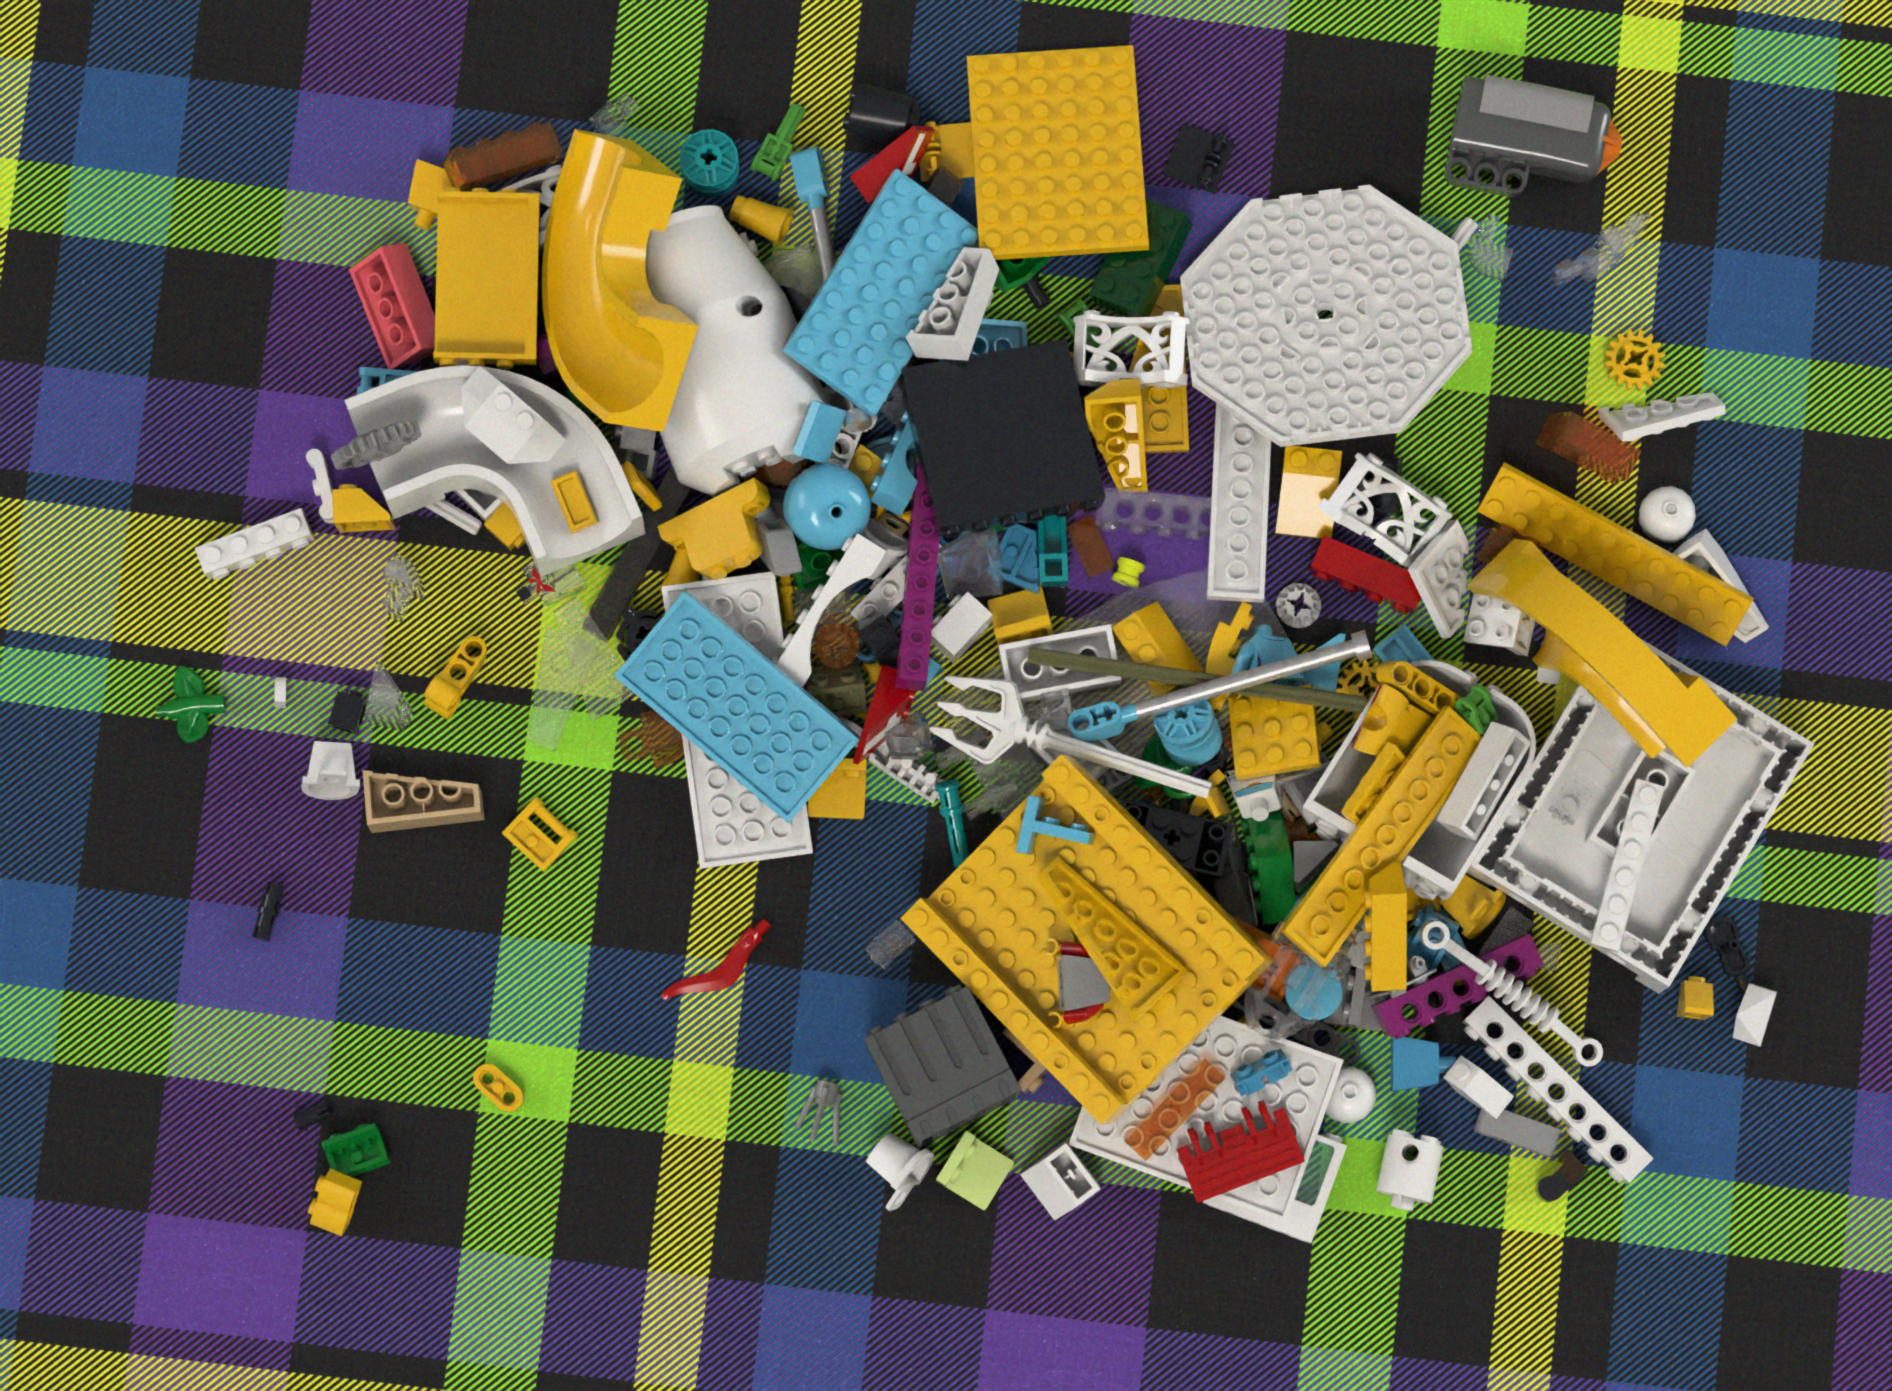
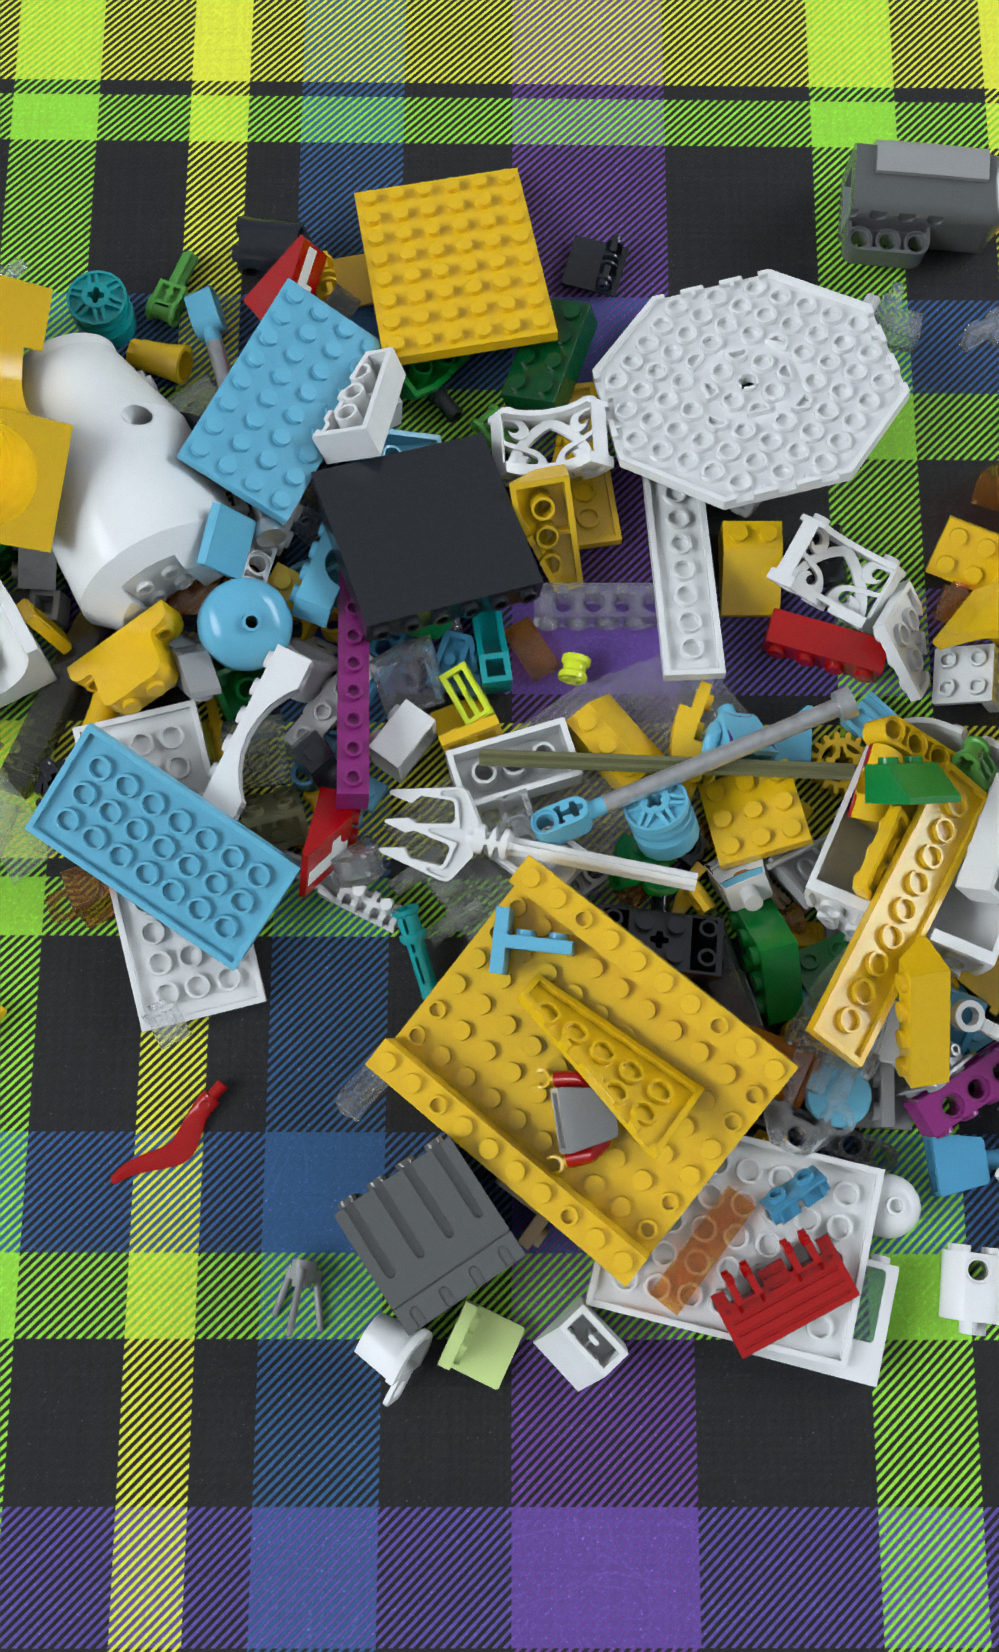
camera: 10 degrees left, 5 degrees down
yellow bracket [808,758,867,820] -> none
clear orange gear [814,623,860,668] -> none
white gear [1276,583,1321,628] -> none
light grey slope [1294,841,1339,892] -> none
none -> clear bracket [142,999,192,1050]
none -> neon yellow tile [439,661,495,725]
none -> green slope [864,756,961,805]

